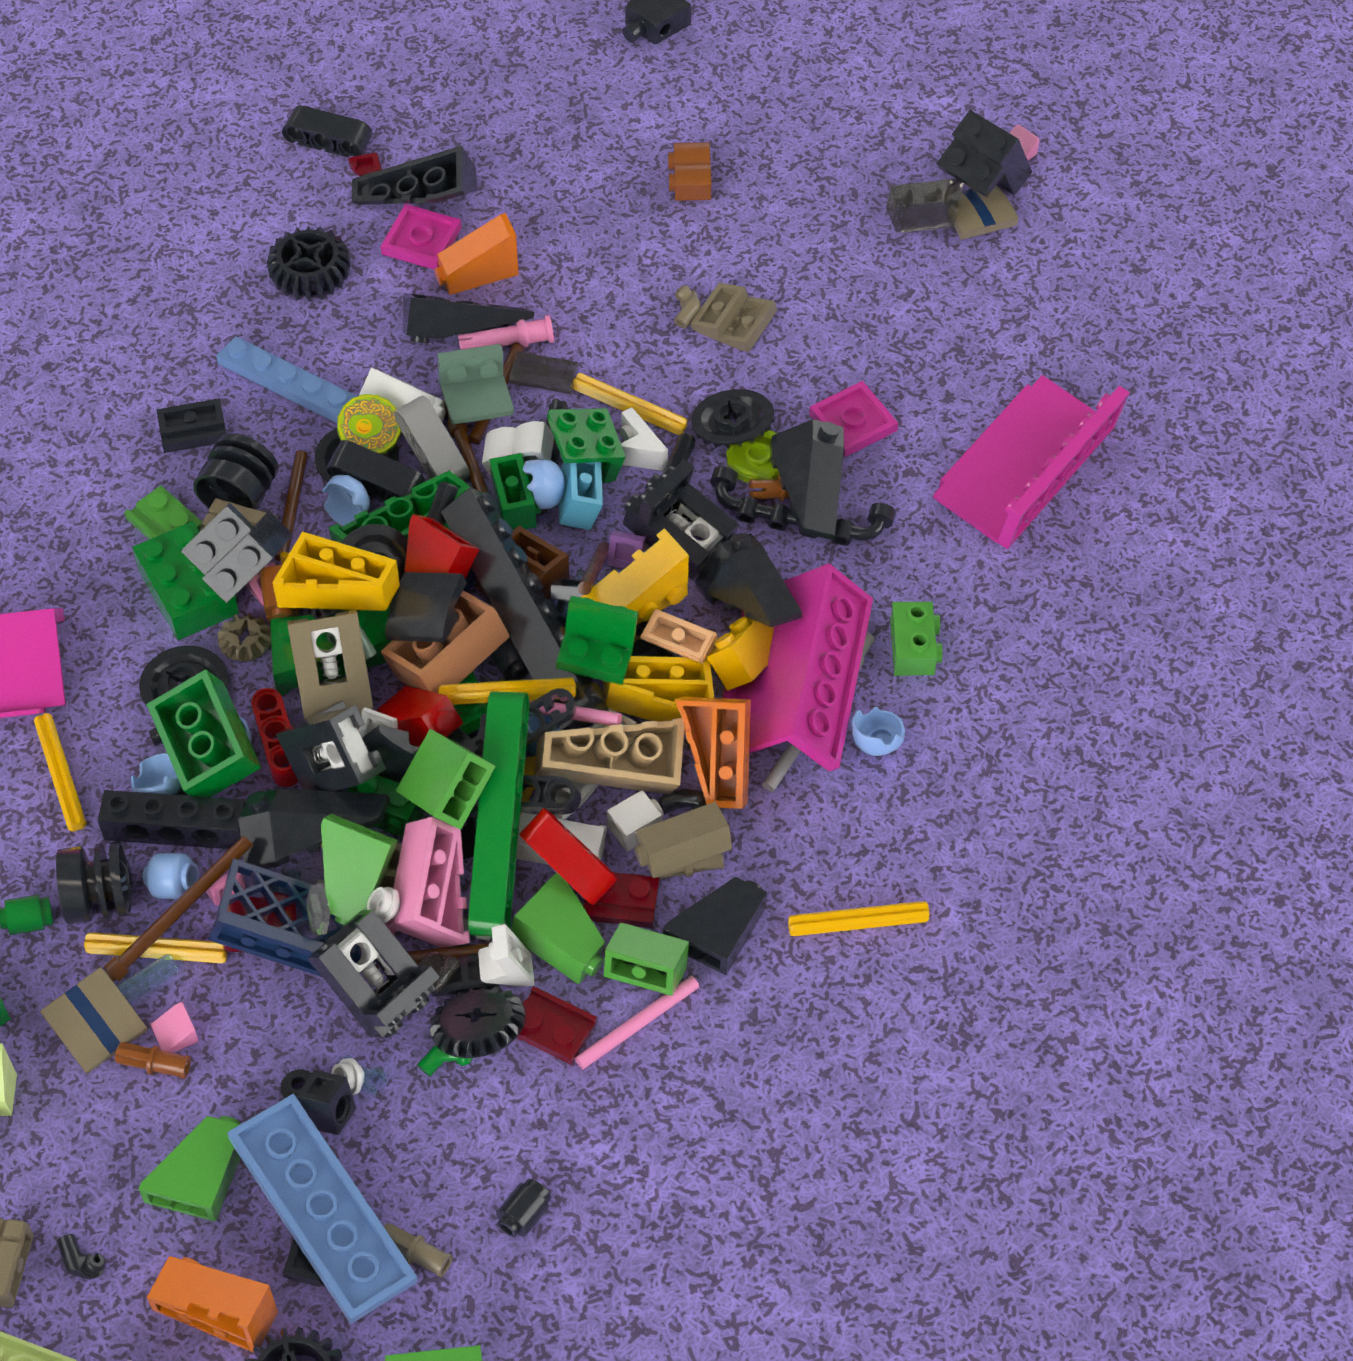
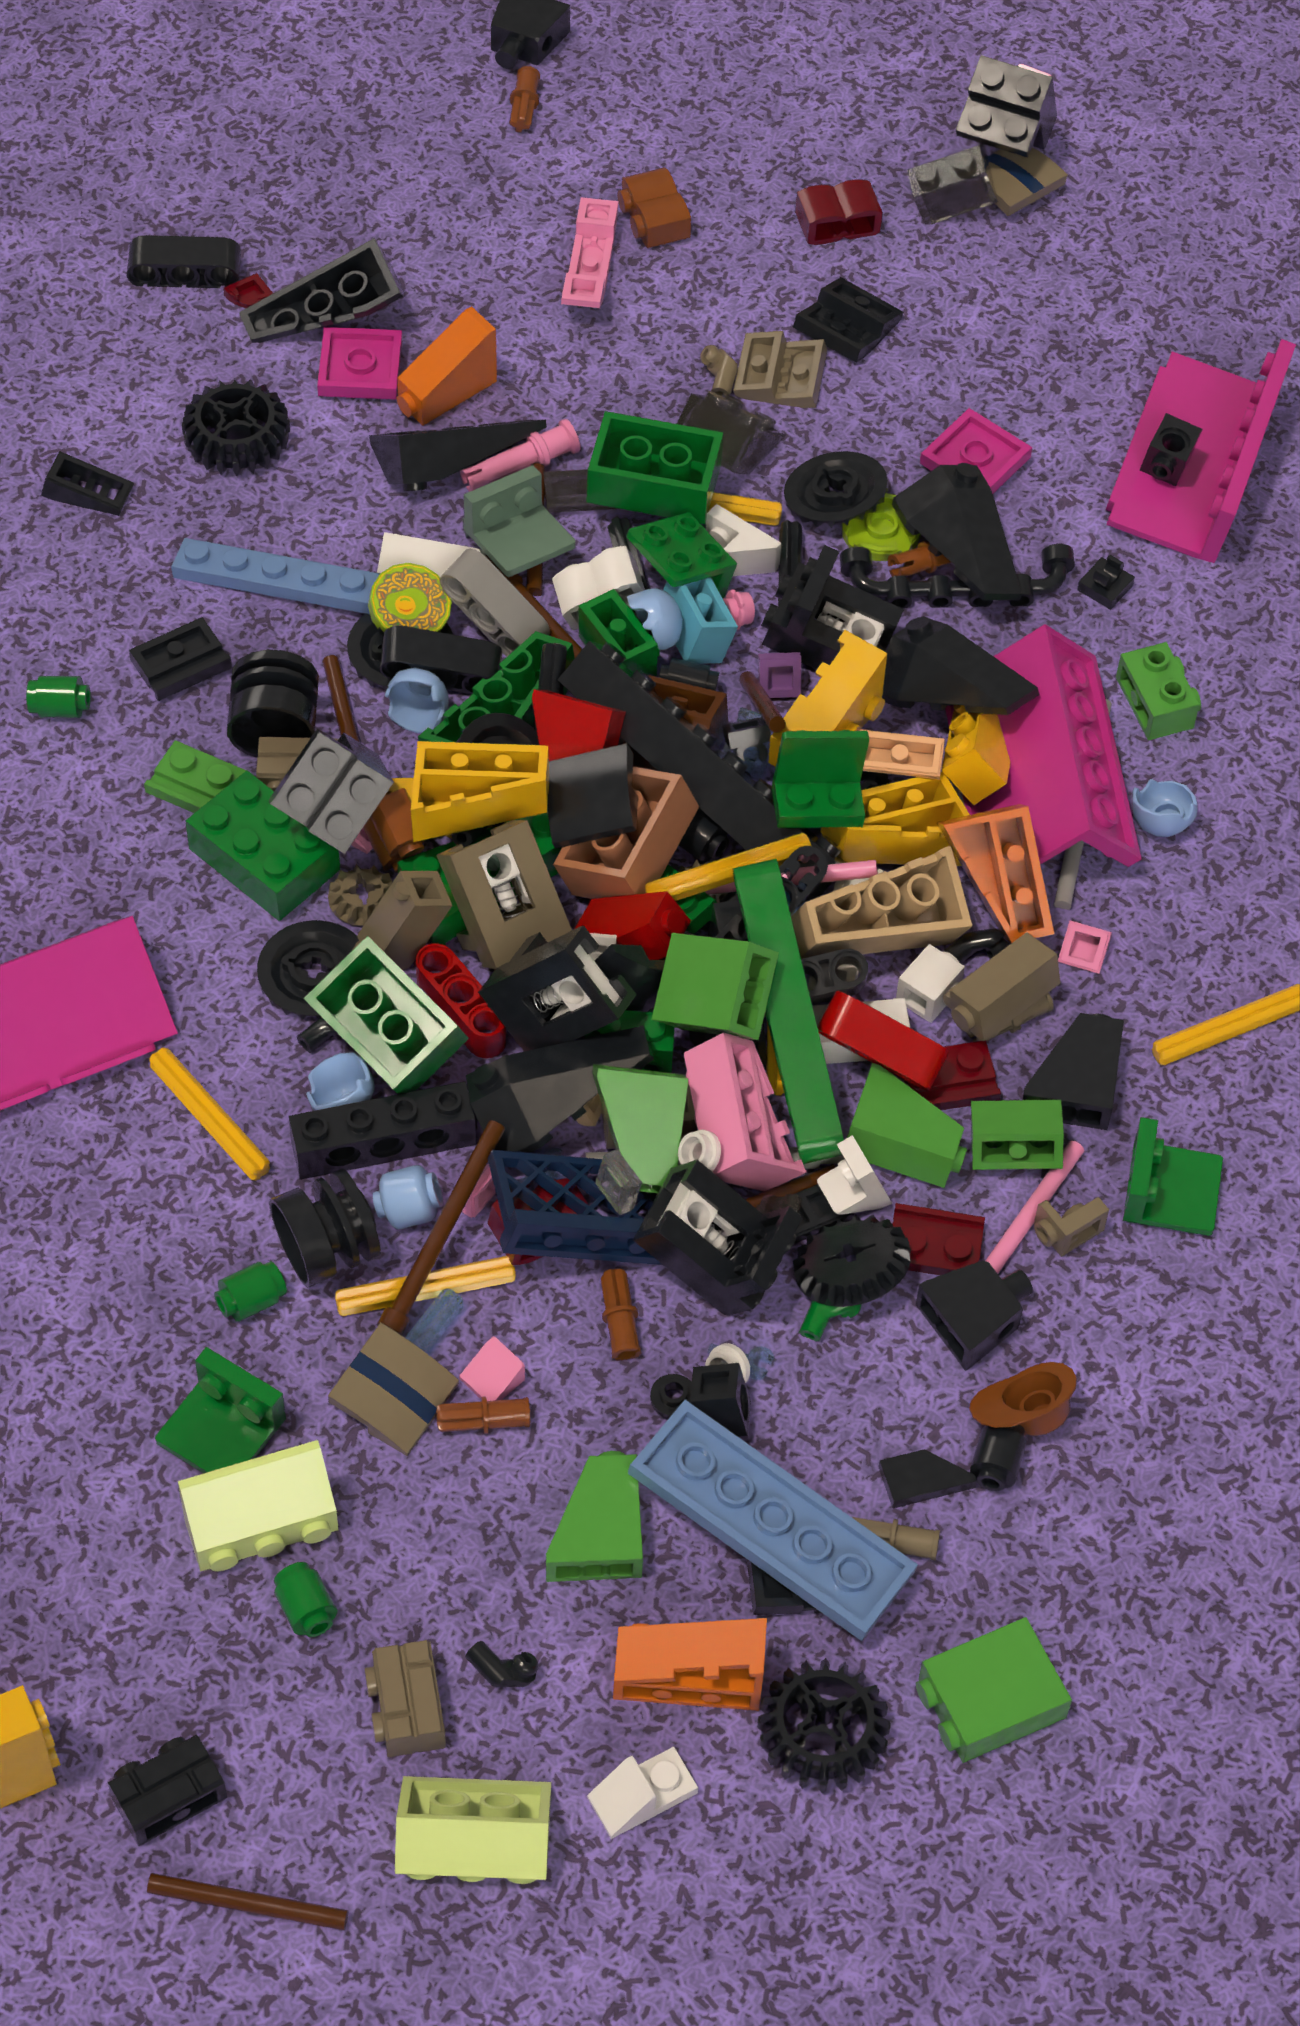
camera: 20 degrees left, 0 degrees up
none -> green brick [26,676,91,718]
none -> black slope [41,451,134,516]
none -> dark tan brick [352,871,452,970]
none -> dark orange axle [509,66,540,133]
none -> bright pink slope [561,197,619,308]
none -> green brick [586,411,724,524]
none -> dark orange axle [601,1268,641,1361]
none -> black brick [659,657,720,691]
none -> clear smoke slope [677,391,786,475]
none -> bright pink plate [723,589,755,630]
none -> black slope [793,277,904,363]
none -> dark red brick [795,179,883,245]
none -> black tile [878,1449,977,1509]
none -> black torso [916,1261,1033,1371]
none -> dark orange piece [969,1362,1077,1436]
none -> dark tan bracket [1034,1197,1109,1257]
none -> bright pink slope [1058,921,1112,974]
none -> black tile [1077,555,1135,610]
none -> green bracket [1123,1117,1223,1236]
none -> black brick [1140,413,1203,486]

